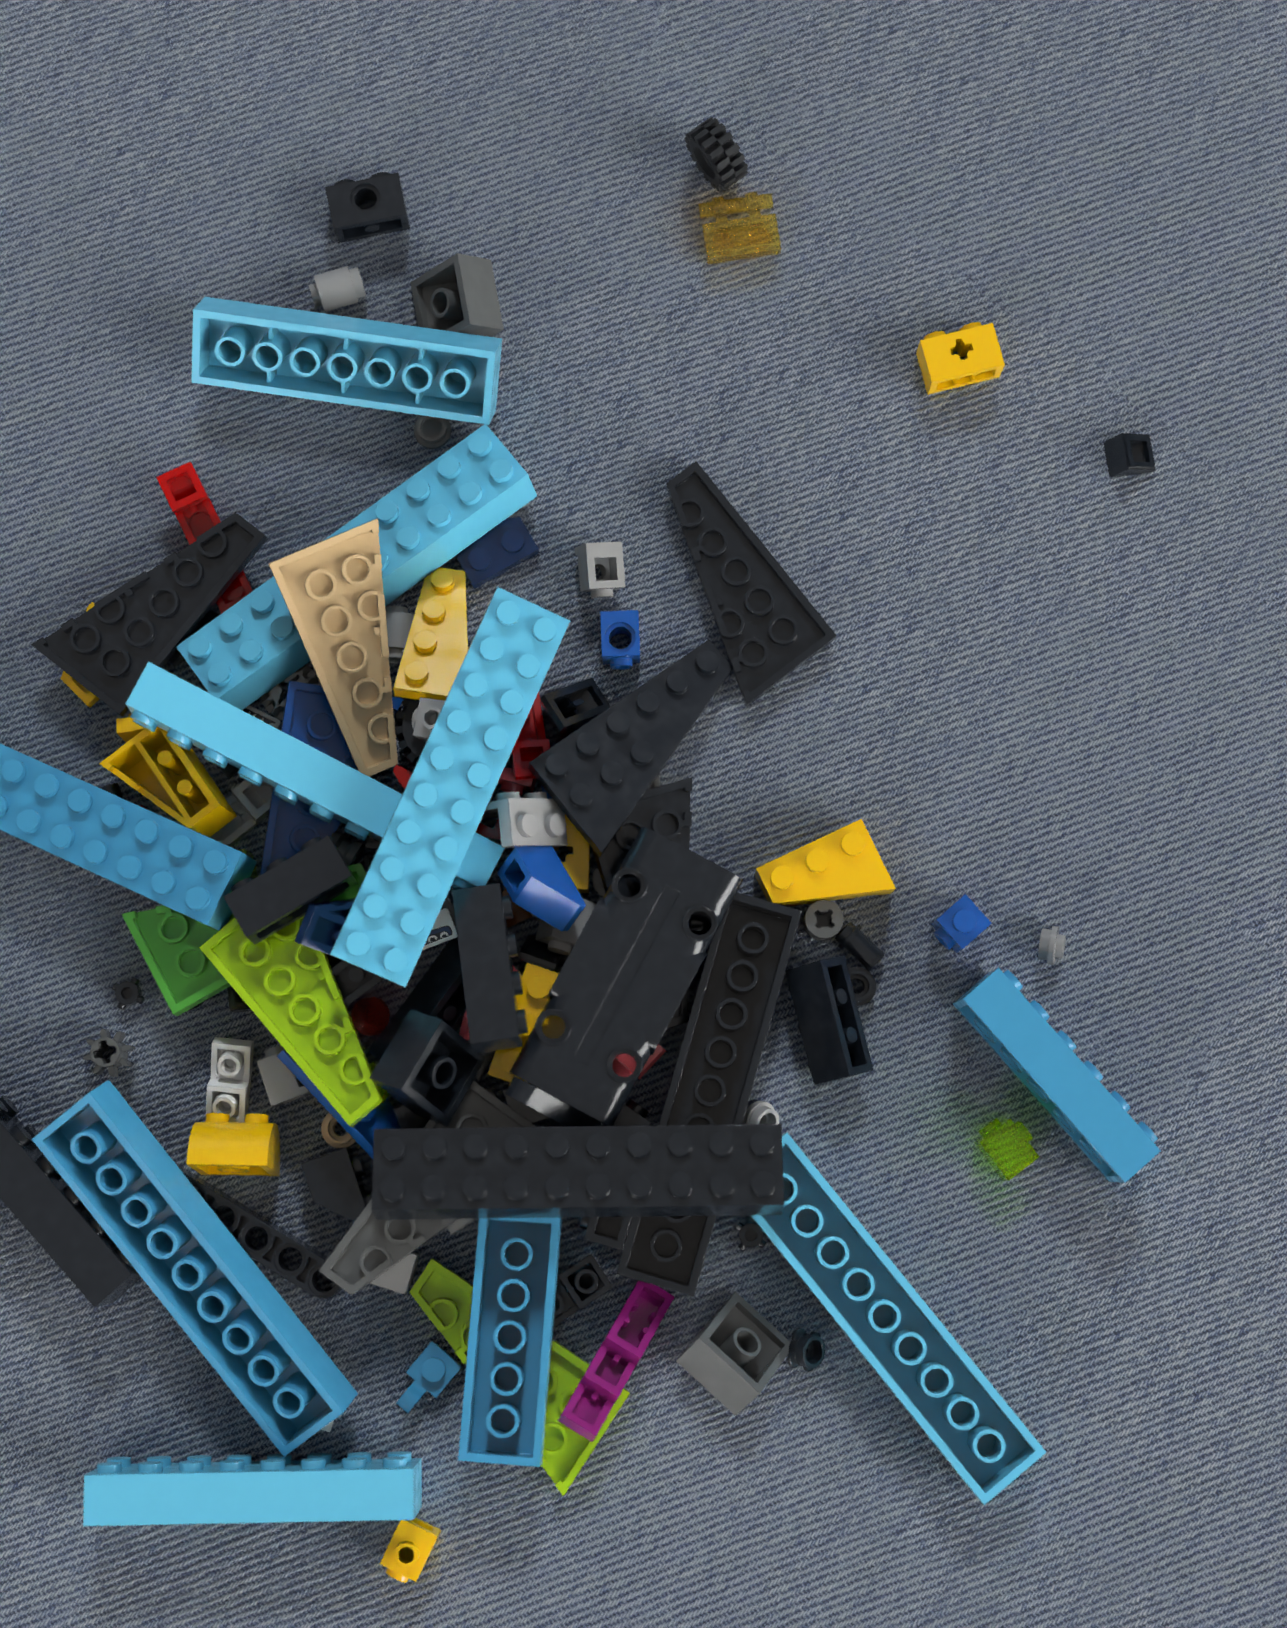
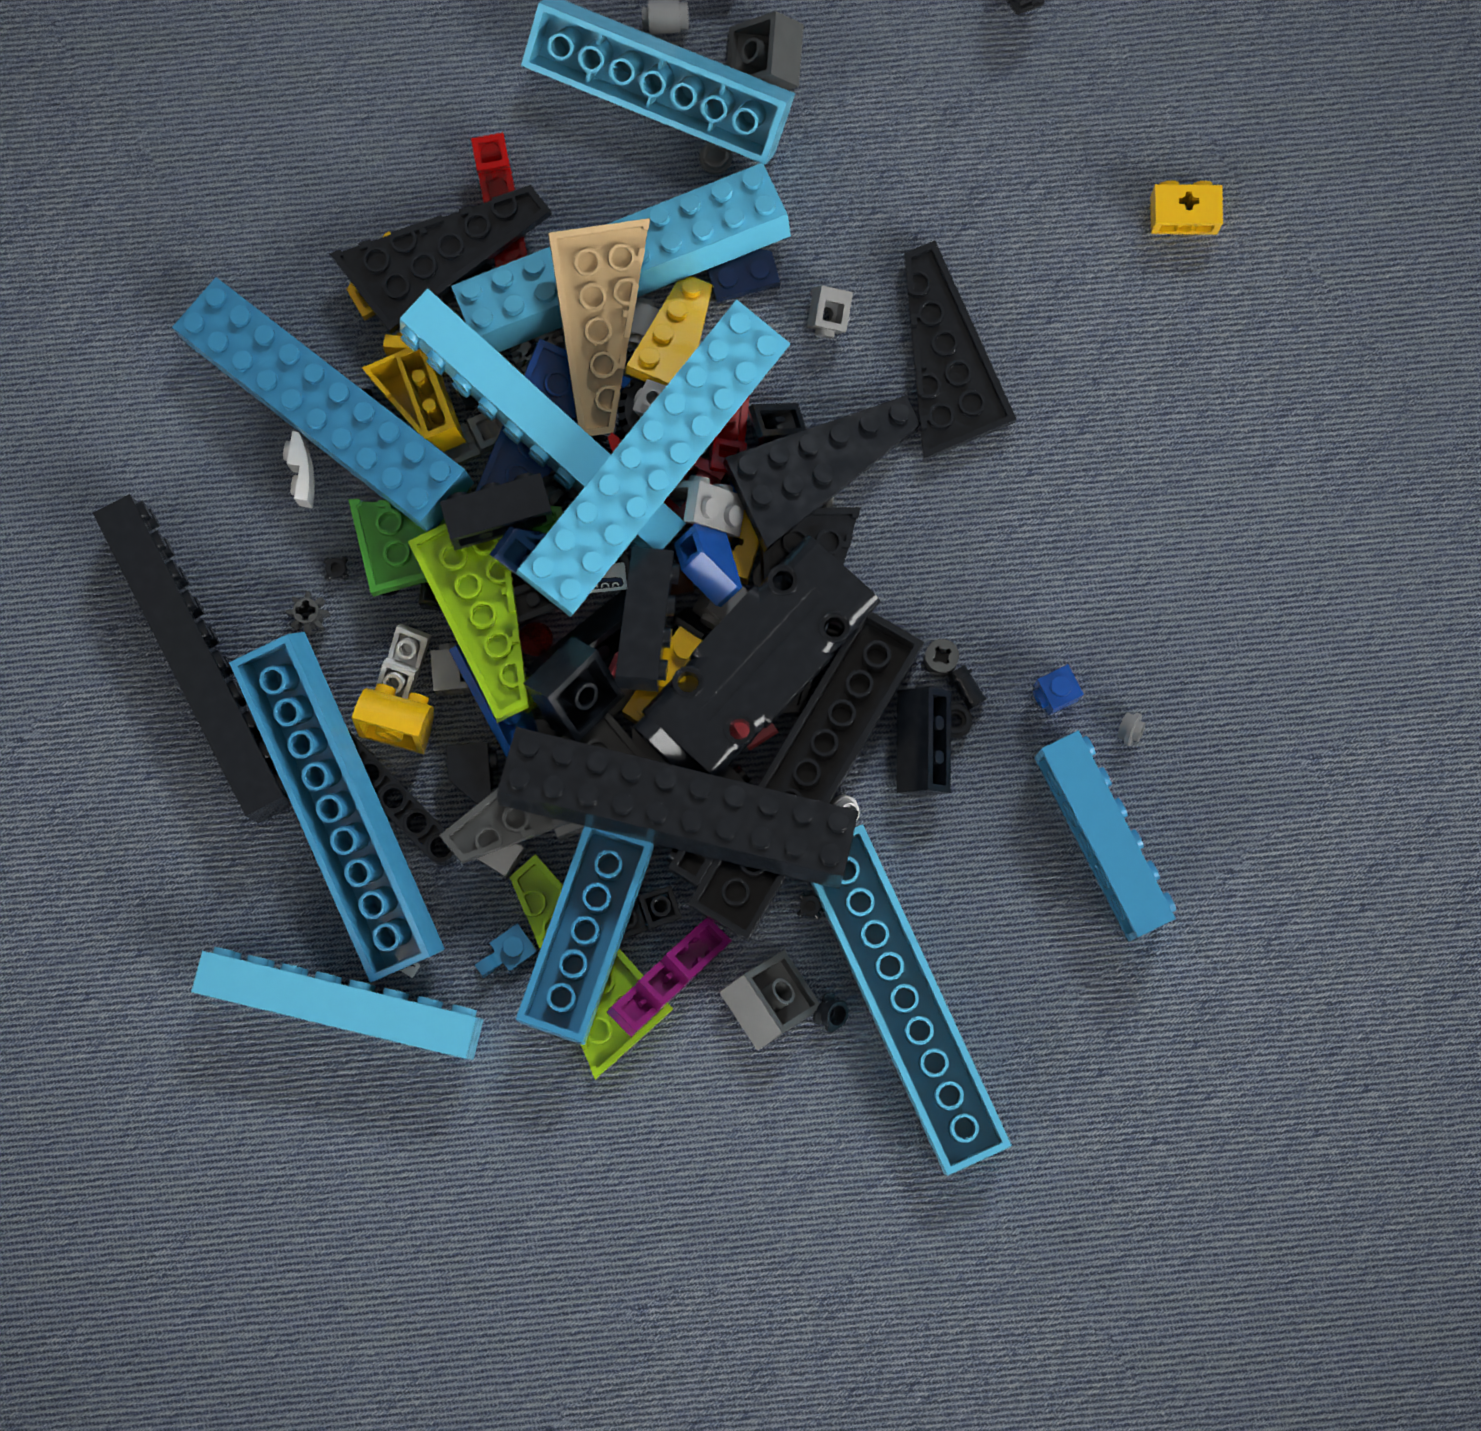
camera: 15 degrees right, 0 degrees up
tan plate [321,1113,356,1148] -> none
yellow brick [380,1517,441,1583] -> none
blue brick [600,610,640,670] -> none
clear yellow plate [698,191,781,265] -> none
yellow wedge [754,819,896,907] -> none
clear neon green brick [974,1117,1039,1181] -> none
black slope [1104,433,1156,477] -> none
none -> white slope [283,431,315,508]

